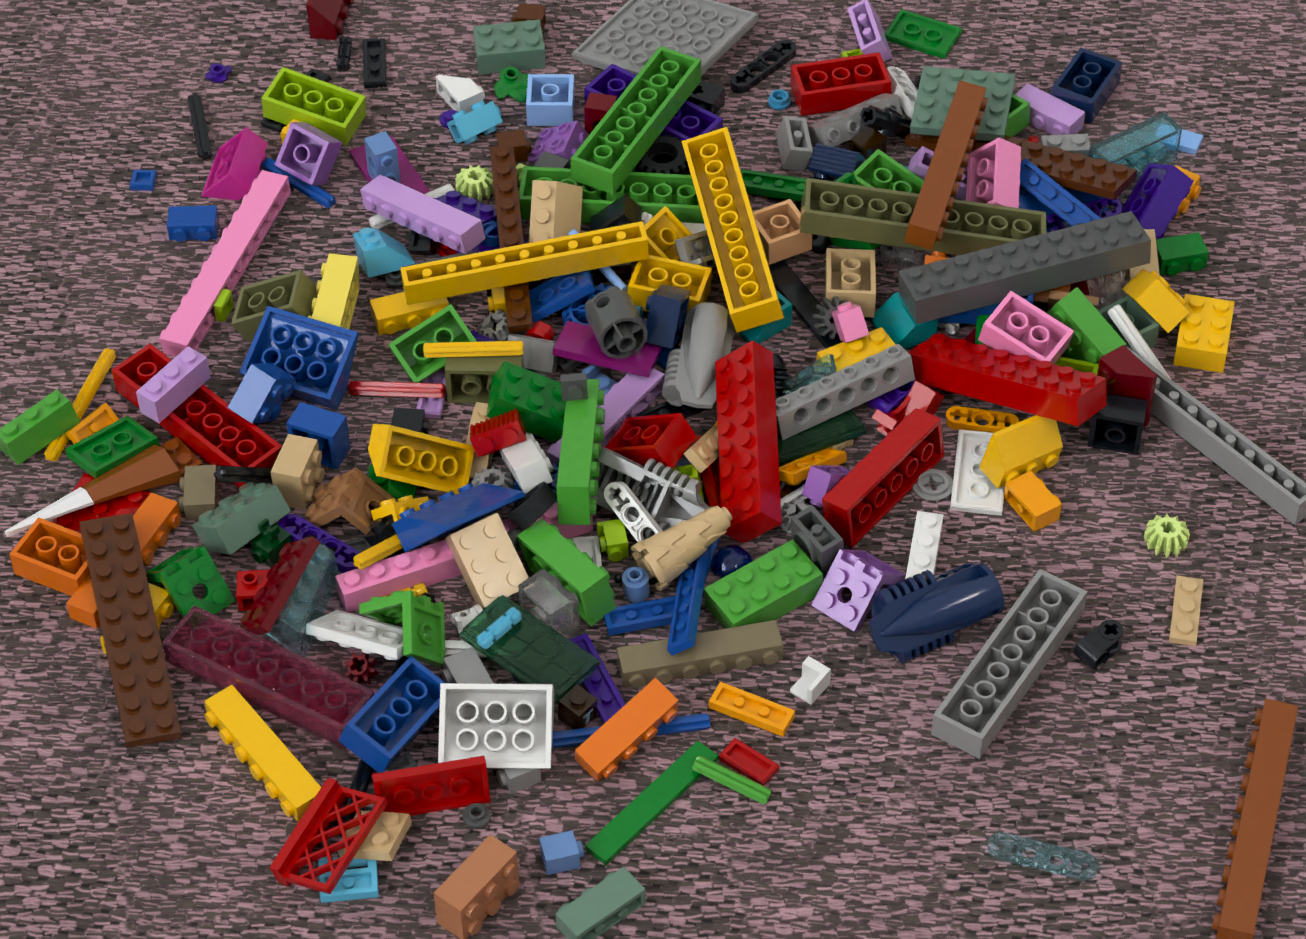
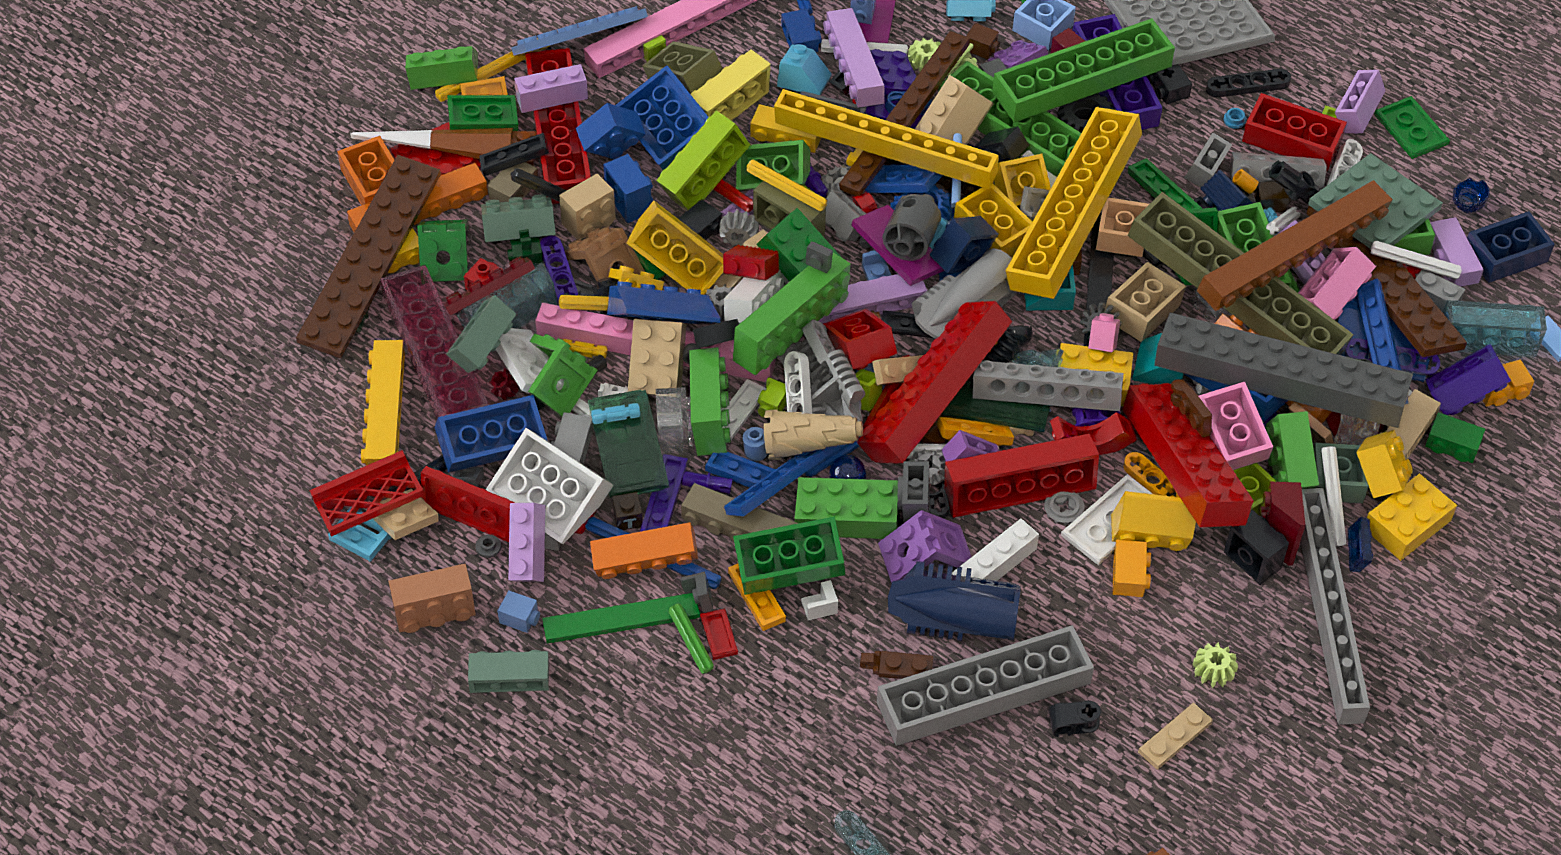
camera: 35 degrees right, 5 degrees up
none -> sand green brick [446,295,516,373]
none -> black tile [479,133,549,176]
none -> lavender brick [508,503,545,582]
none -> medium blue plate [511,6,648,56]
none -> lime brick [656,110,751,211]
none -> dark grey bracket [680,571,714,613]
none -> dark purple axle [682,471,733,494]
none -> light grey gear [719,210,759,248]
none -> green brick [733,516,846,595]
none -> blue brick [781,9,822,52]
none -> reddish brown hinge [860,651,933,679]
none -> reddish brown hinge [1171,379,1212,437]
none -> light orange hinge [1232,169,1259,194]
none -> white axle [1266,207,1300,235]
none -> clear blue plate [1348,517,1373,572]
none -> white axle [1371,241,1462,279]
none -> clear blue hair [1452,178,1490,213]

